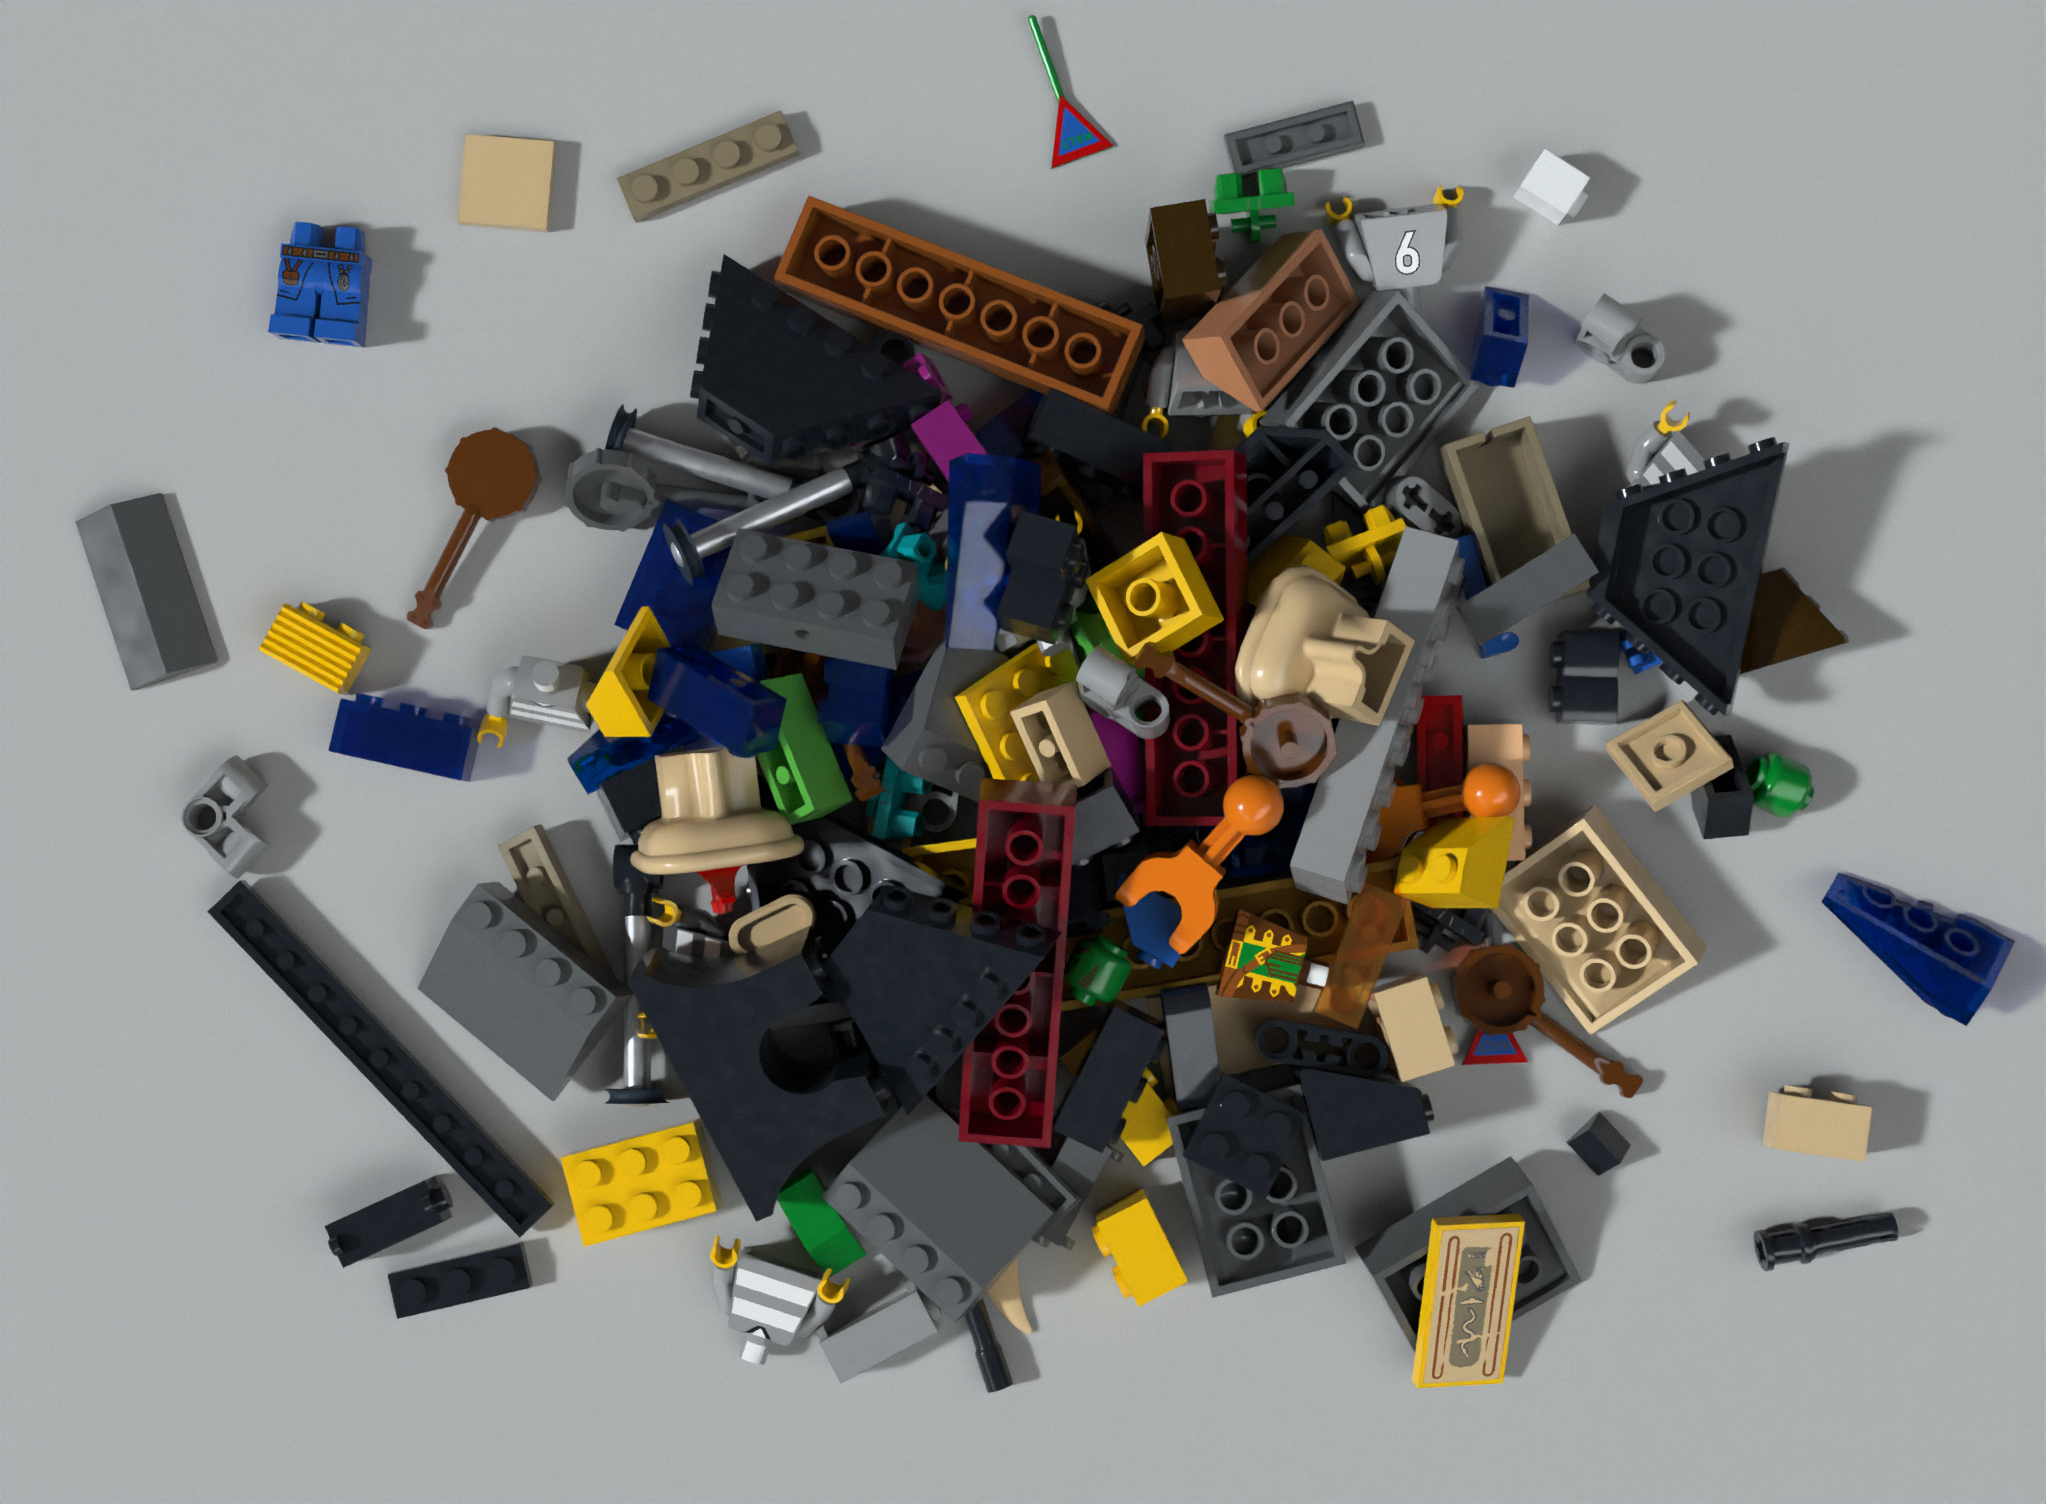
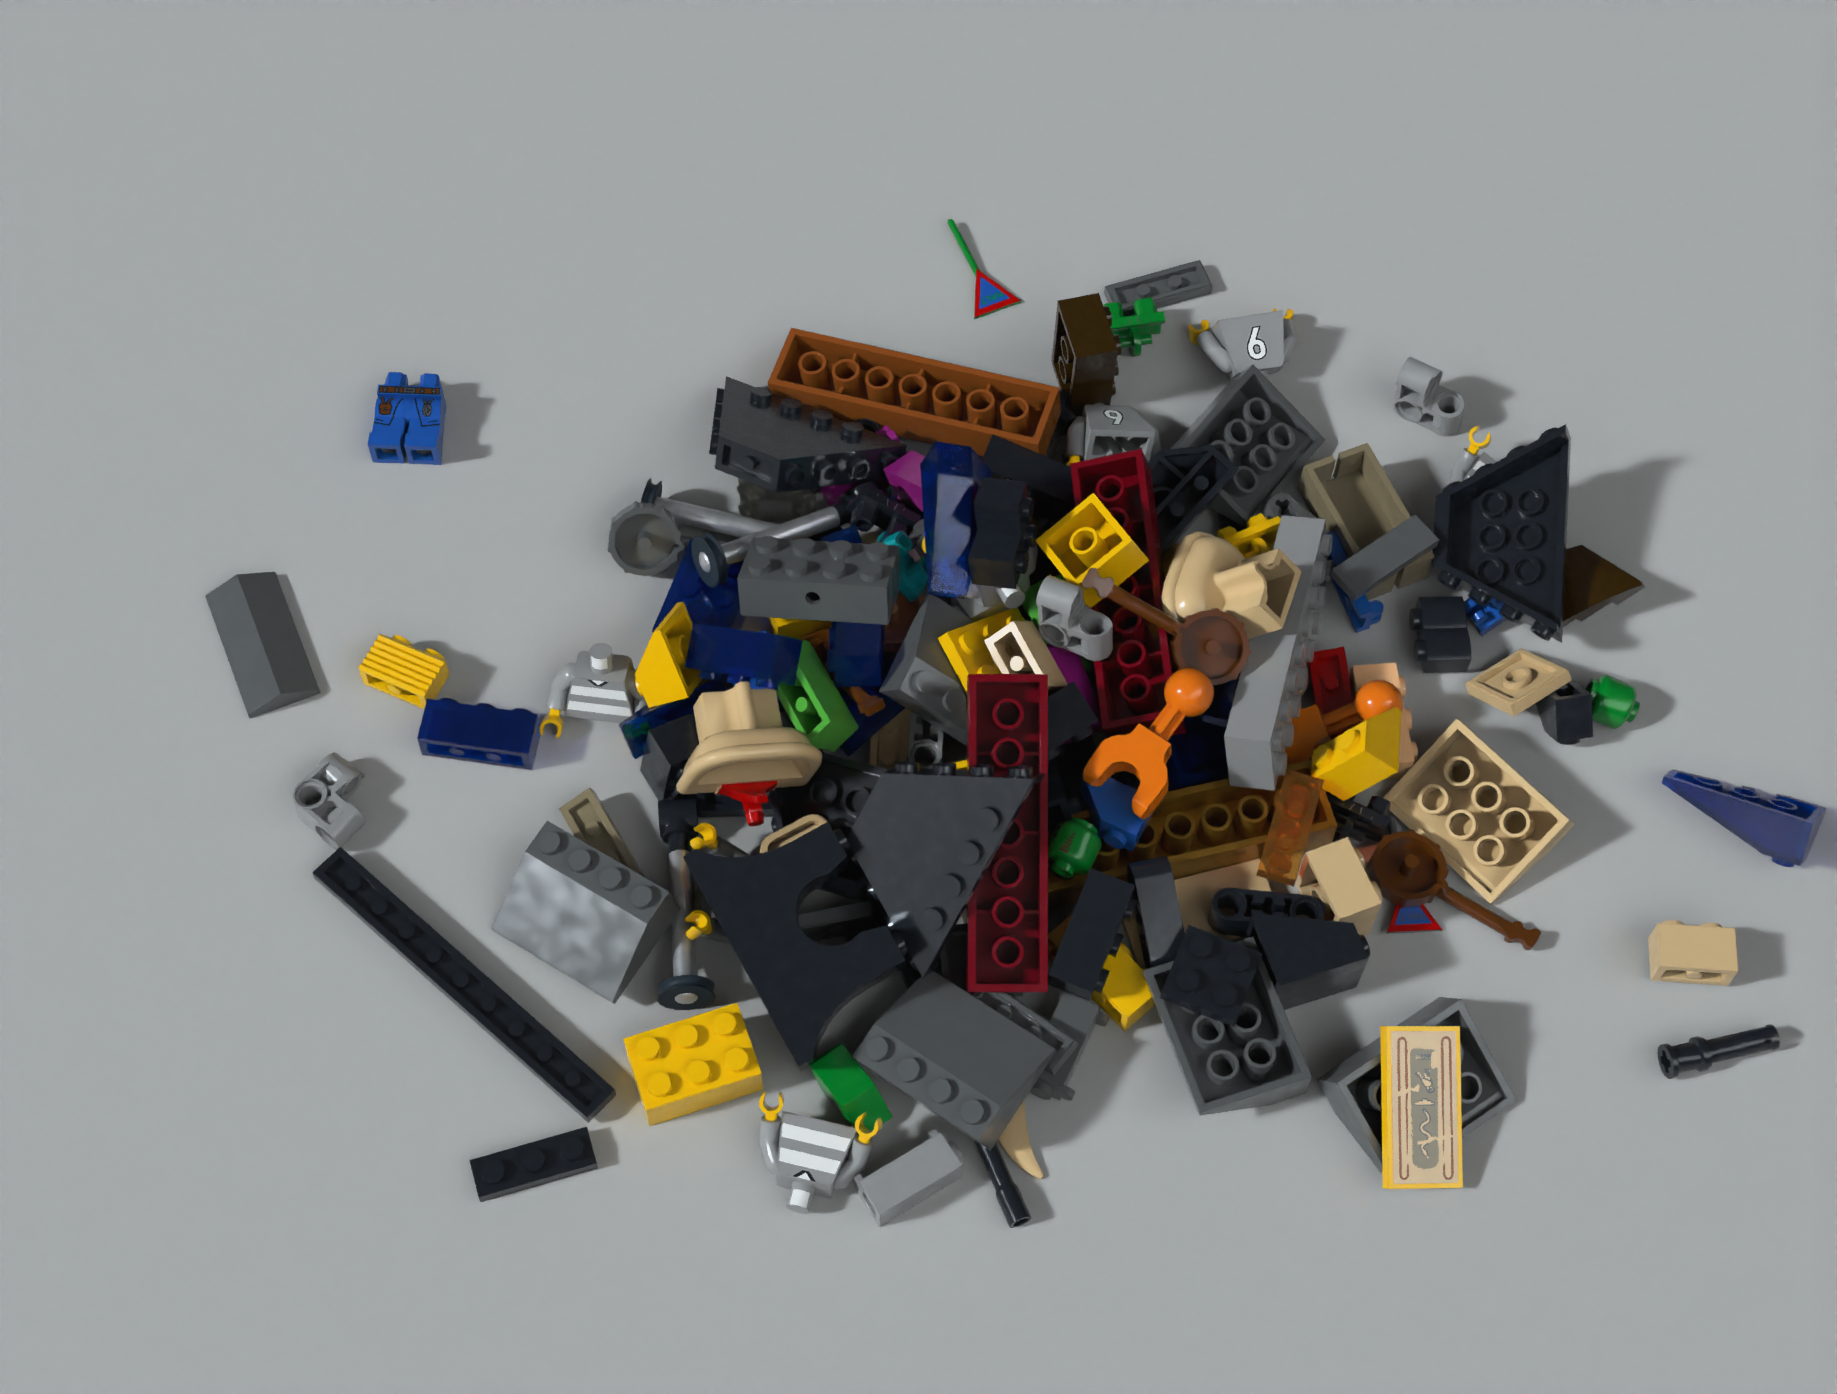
camera: 10 degrees left, 25 degrees down
black brick [325,1176,453,1268] -> none
reddish brown piece [407,427,542,629] -> none
tan tile [458,134,557,232] -> none
dark tan plate [617,110,799,223] -> none
teal hips [855,756,932,841] -> none
yellow brick [1091,1188,1188,1307] -> none
nougat slope [1182,229,1361,412] -> none
torso [1215,909,1329,1002] -> none
clear blue slope [1470,286,1529,388] -> none
white brick [1513,149,1590,225] -> none
black slope [1566,1112,1631,1176] -> none

